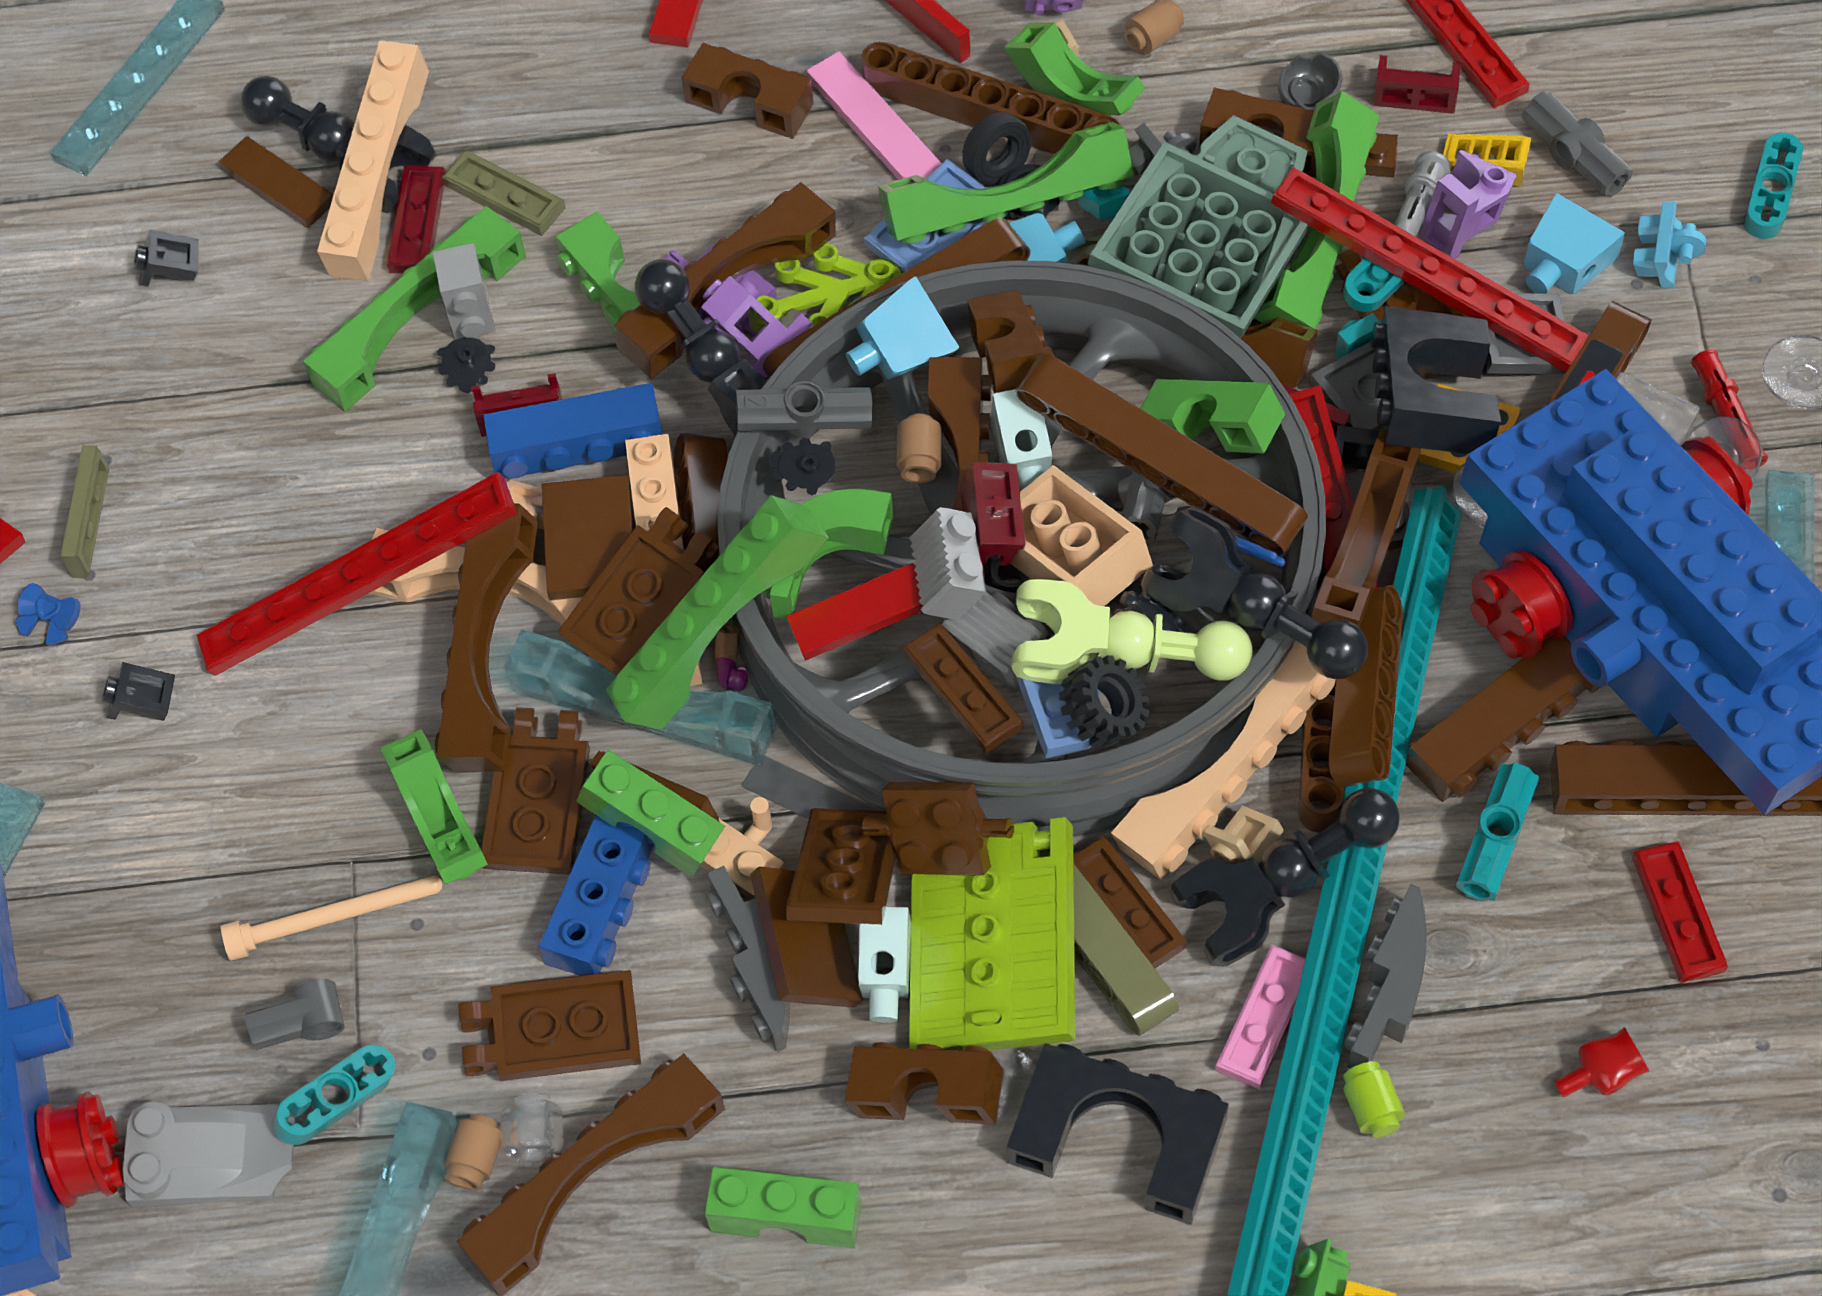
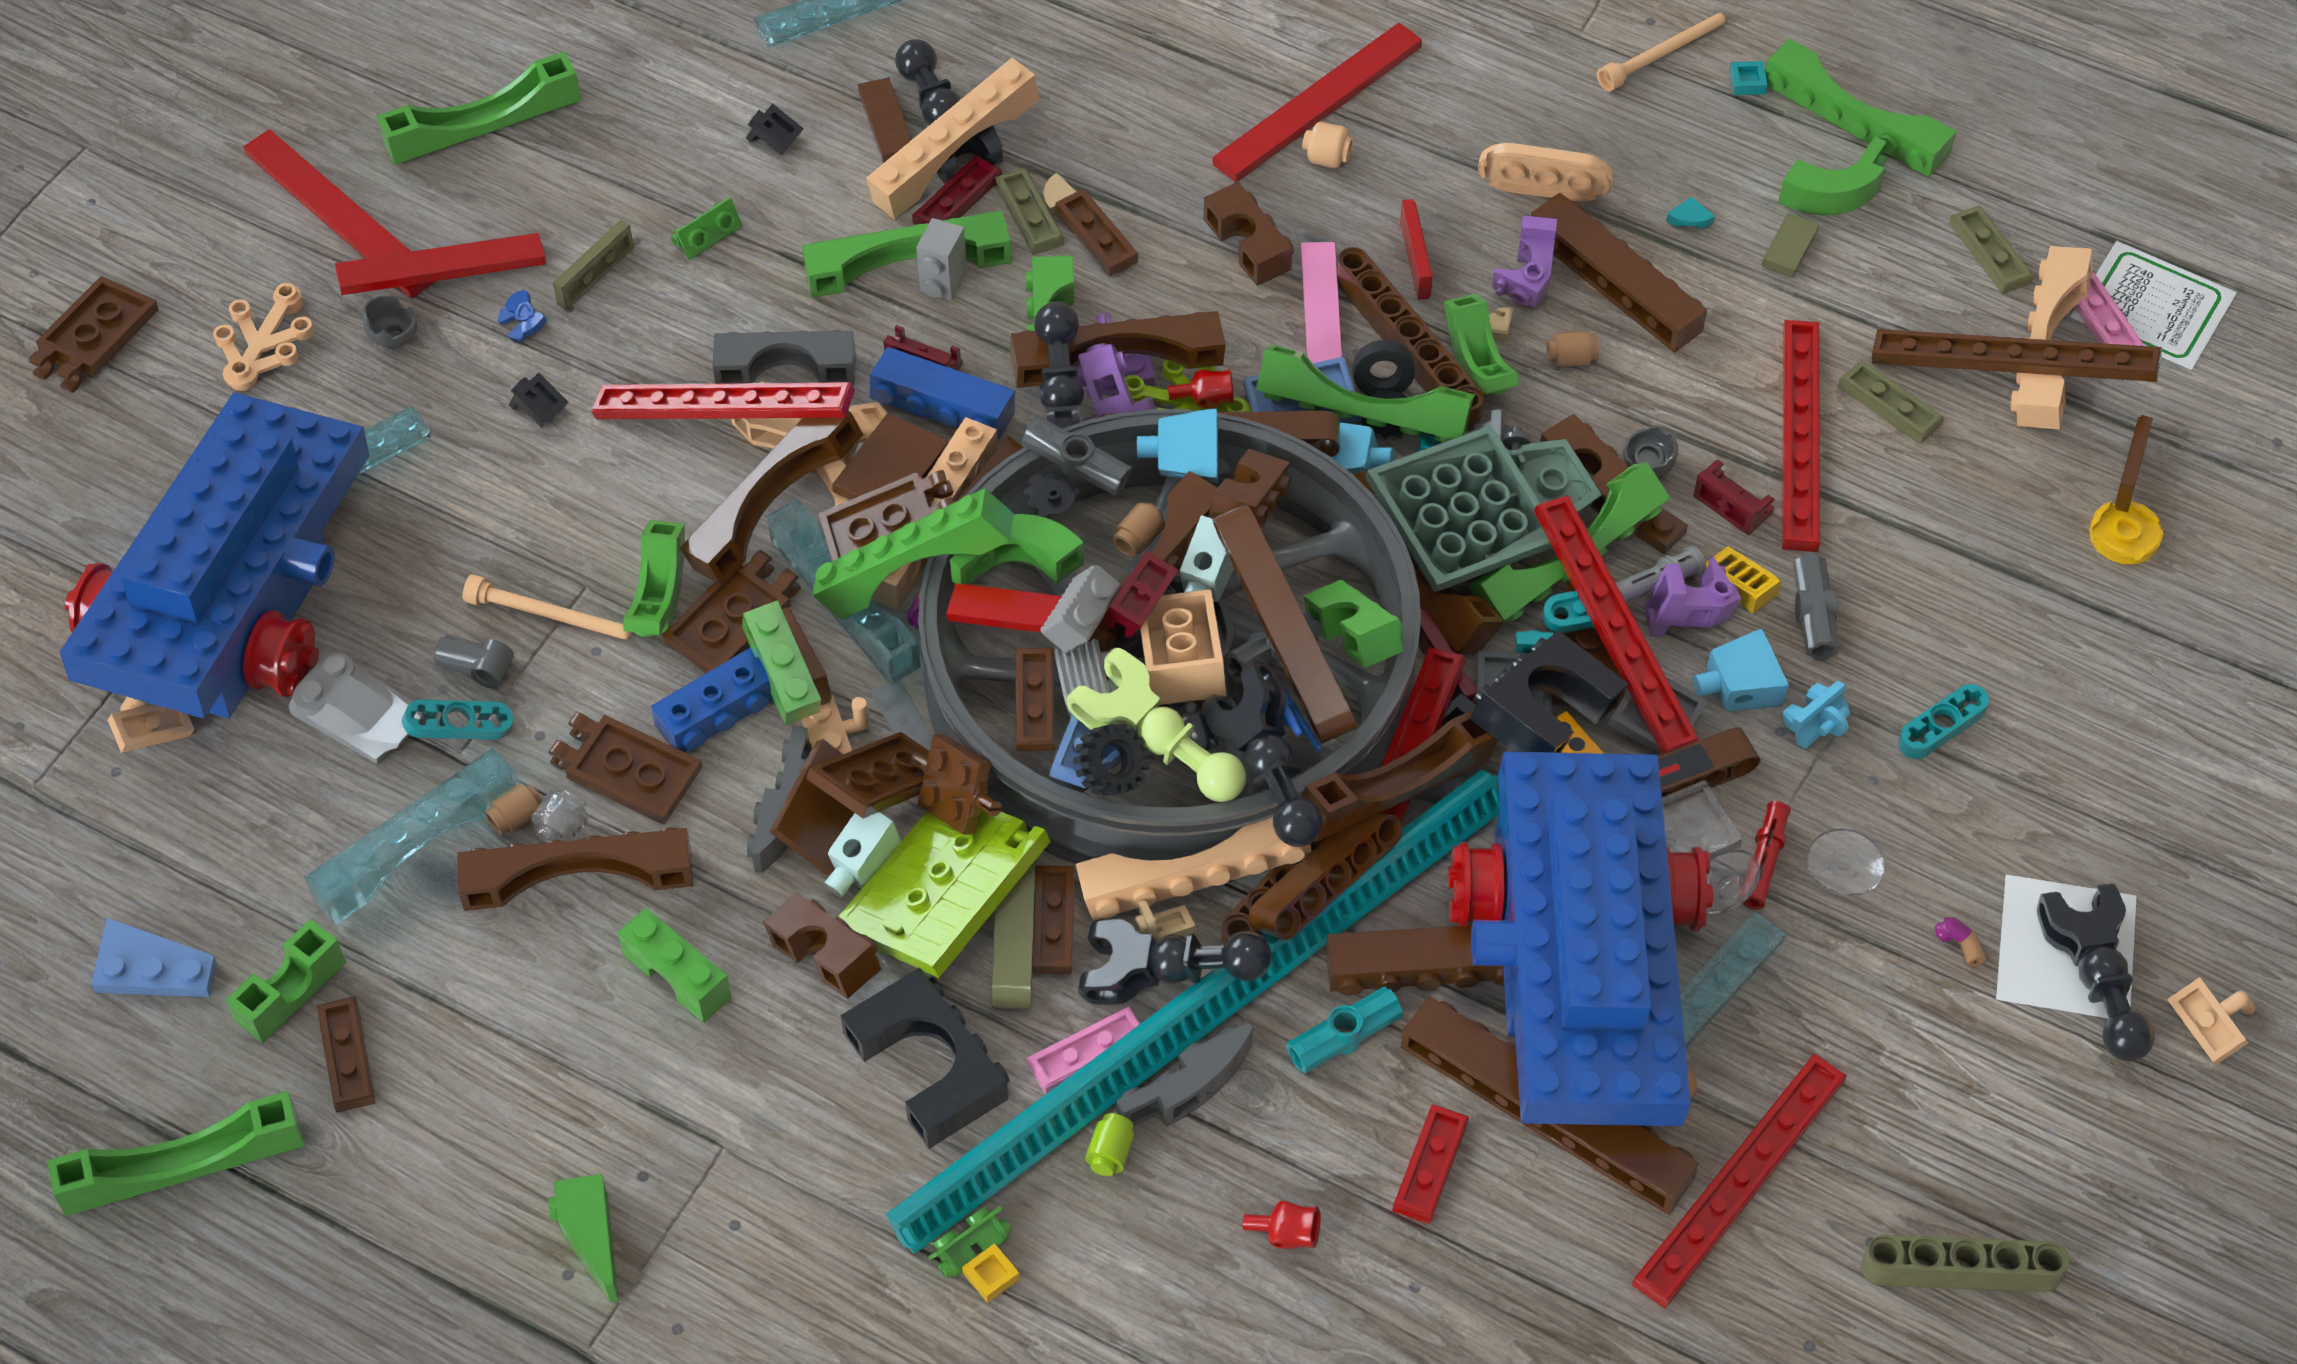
camera: 30 degrees right, 5 degrees down
black piece [437,337,496,394] -> none
none -> bright green hinge [671,197,743,260]
none -> dark grey arch [712,330,856,385]
none -> tan tile [1044,173,1076,215]
none -> reddish brown plate [1055,189,1138,276]
none -> red piece [1168,369,1234,409]

